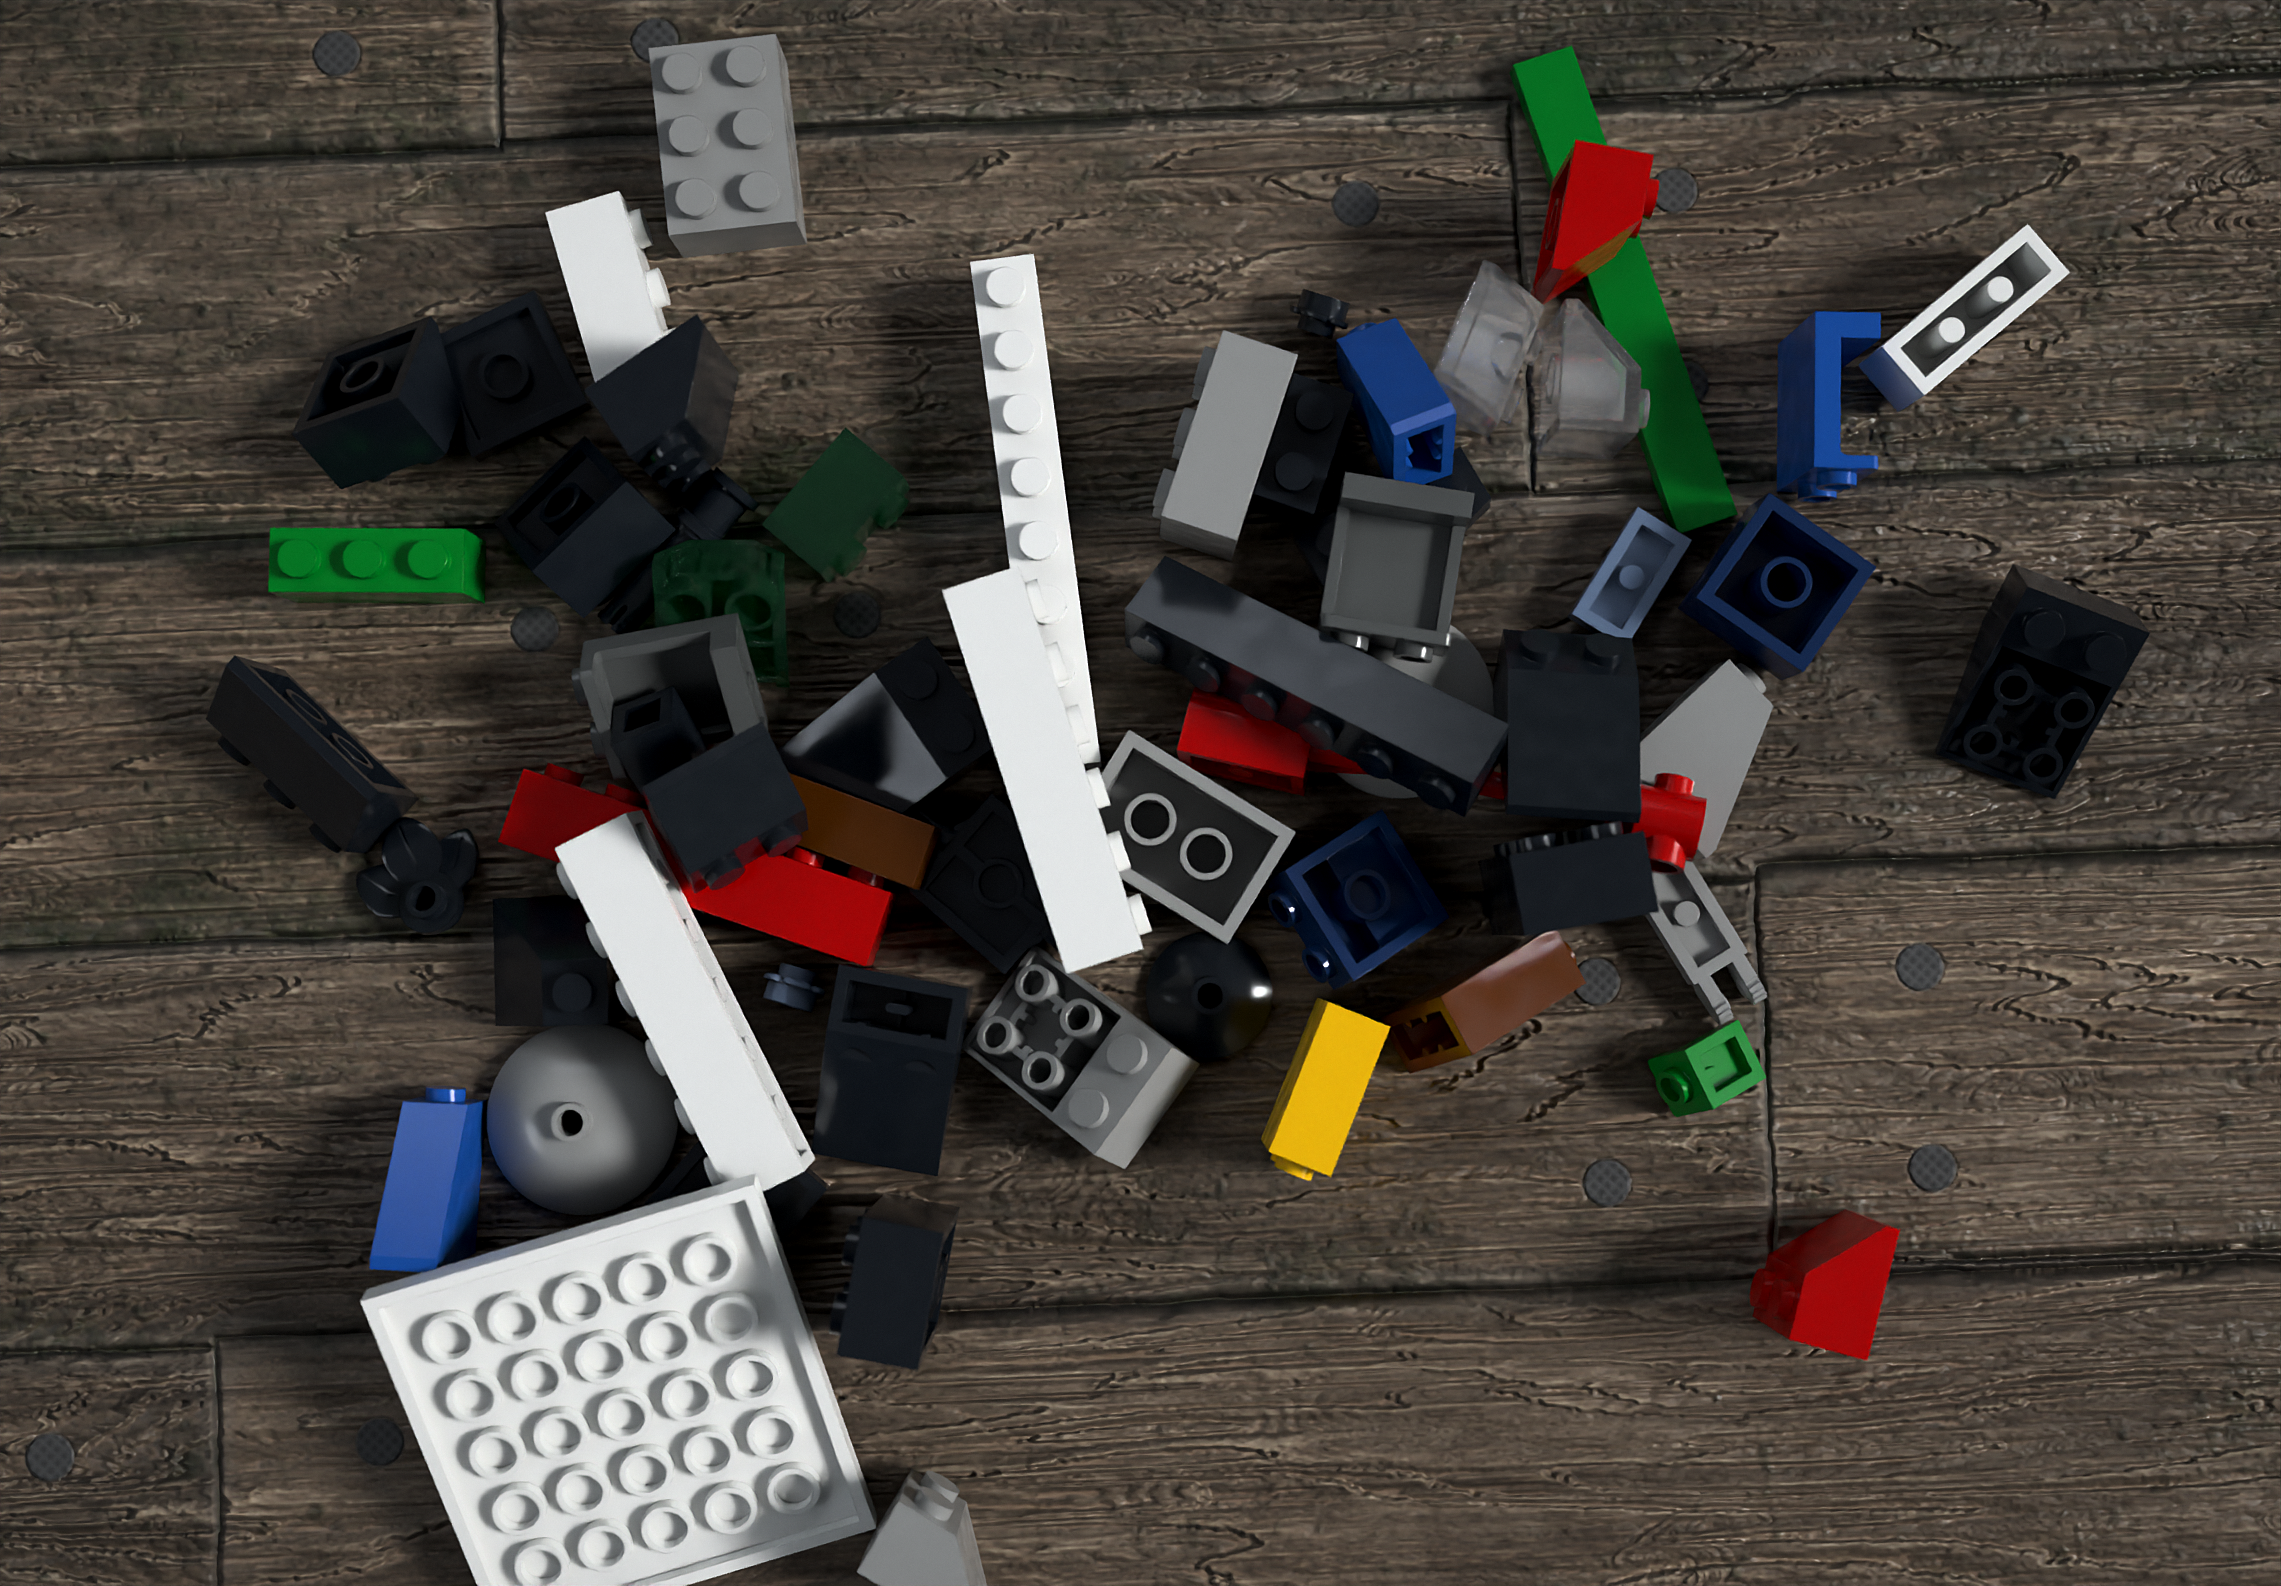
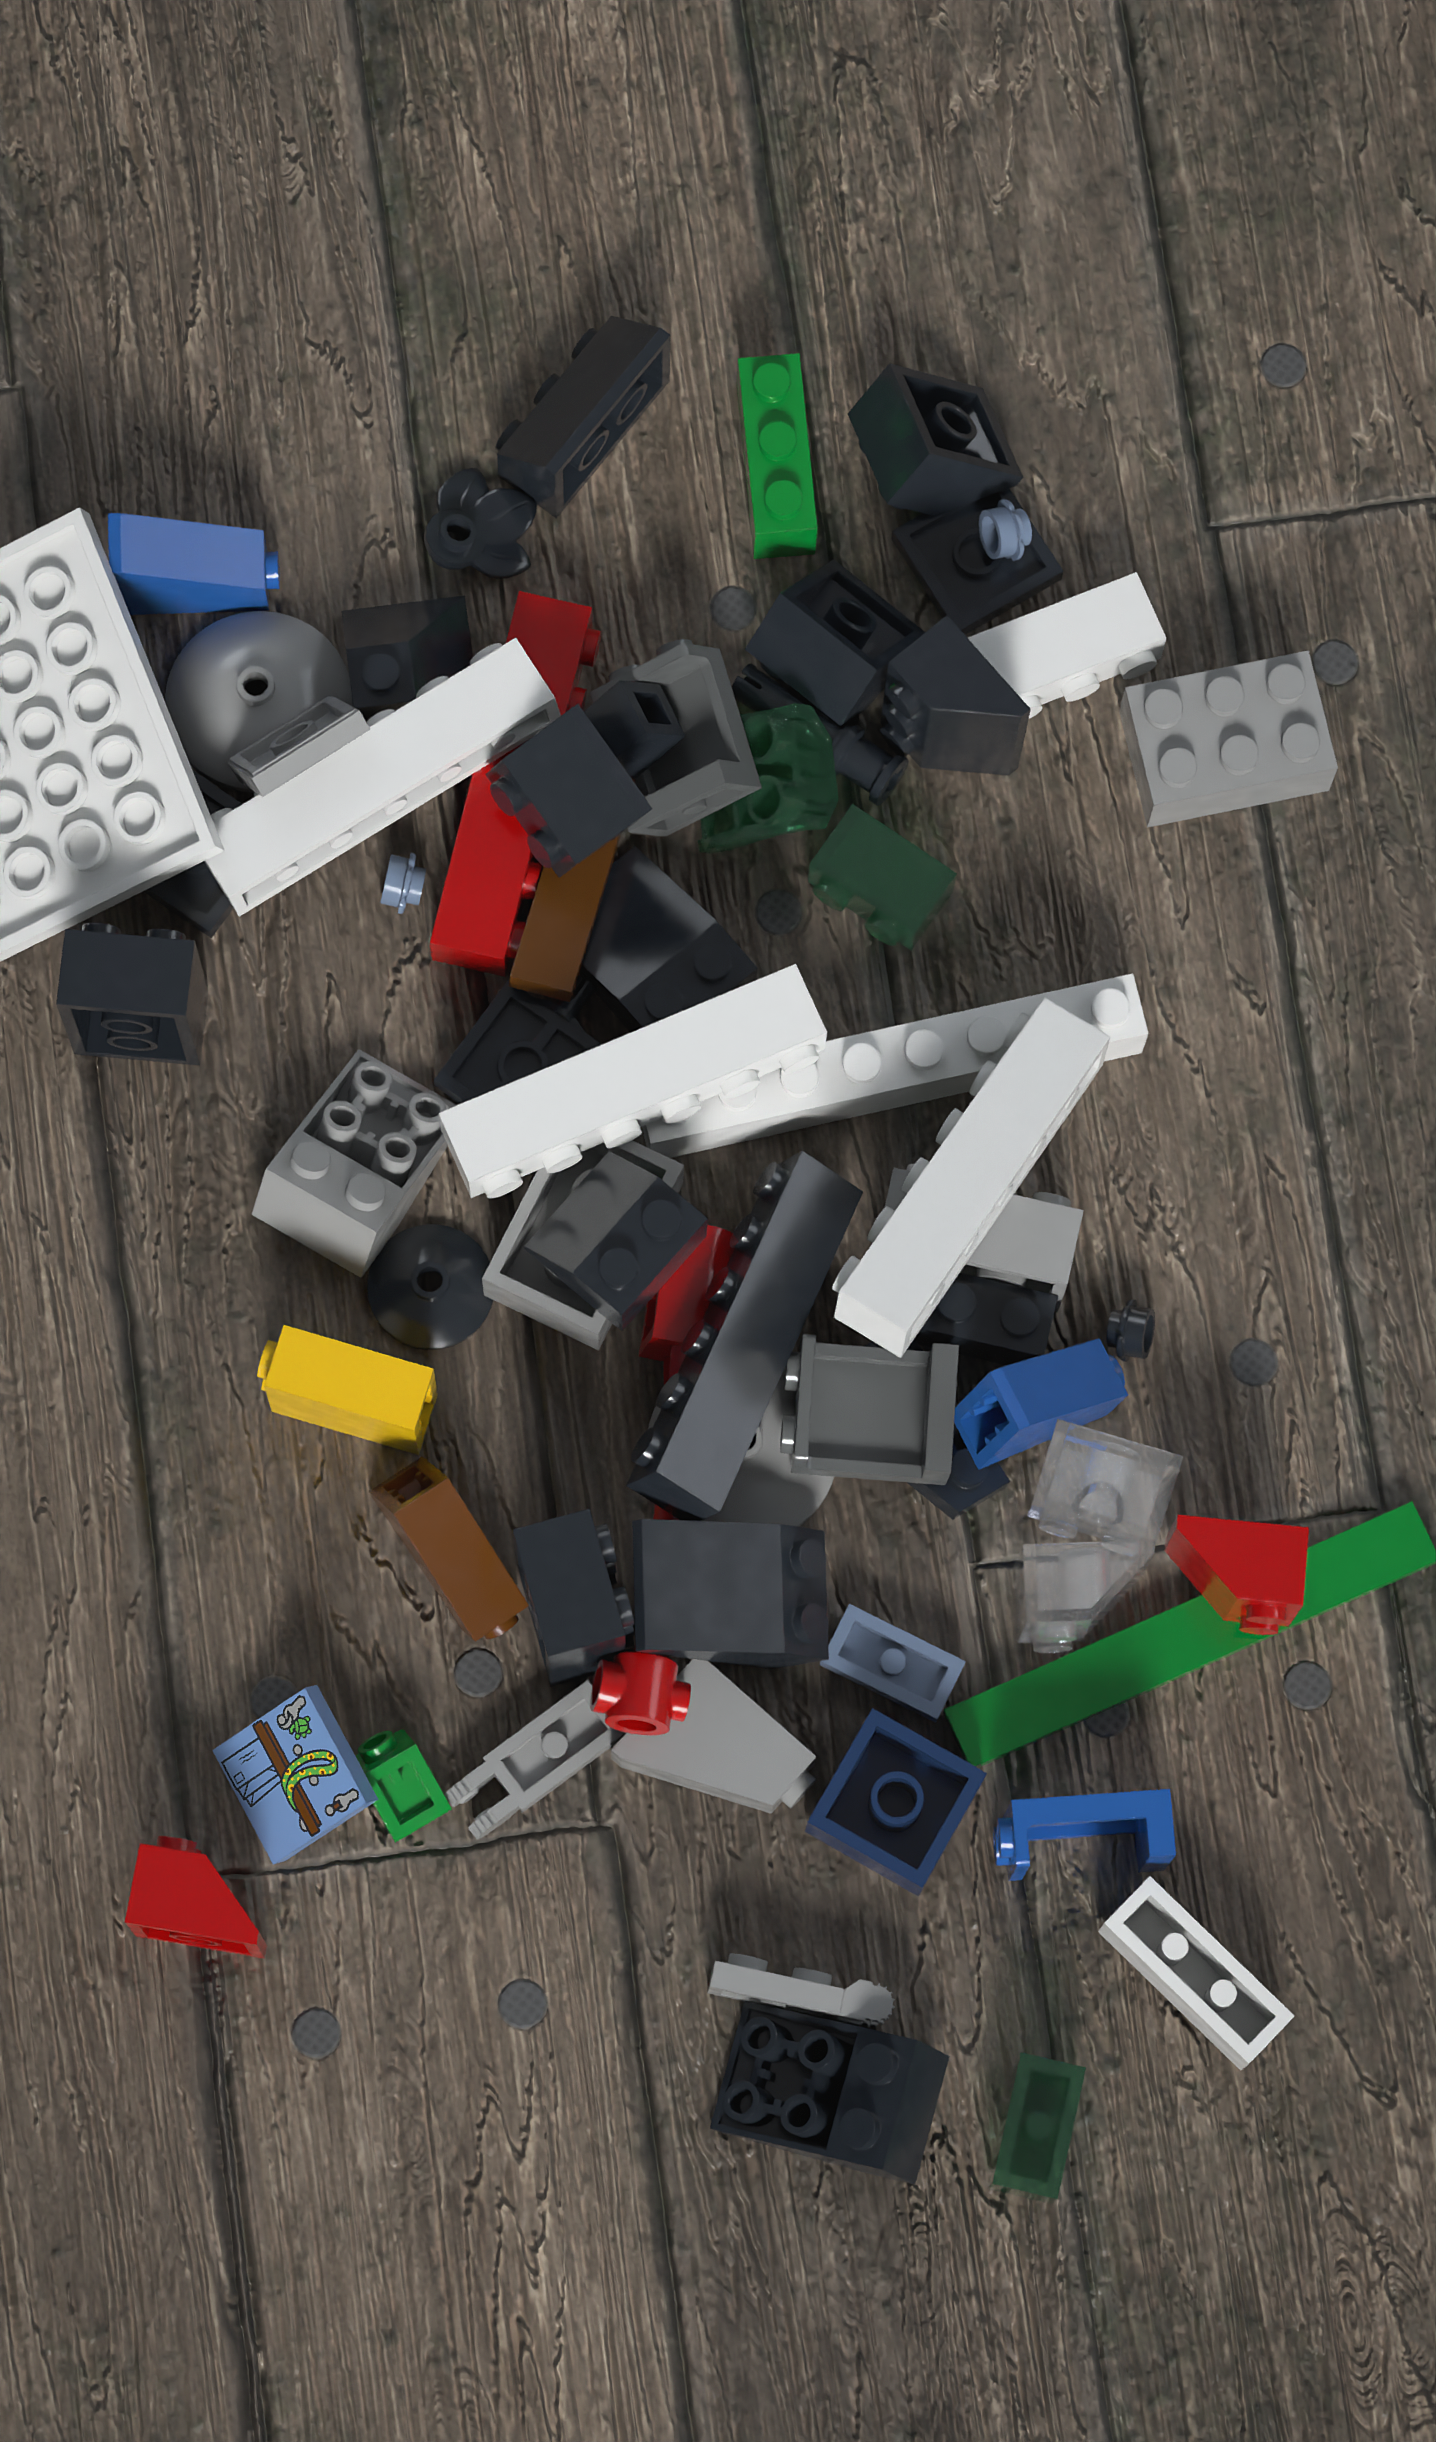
camera: 85 degrees right, 10 degrees down
black slope [812,963,974,1176] -> none
dark blue plate [1266,809,1450,990] -> none
none -> medium blue tile [212,1685,379,1865]
none -> light grey tile [228,696,370,797]
none -> black slope [524,1151,708,1331]
none -> light grey hinge [707,1953,895,2028]
none -> white brick [832,997,1111,1358]
none -> sand blue plate [979,499,1032,561]
none -> clear green brick [987,2052,1086,2204]

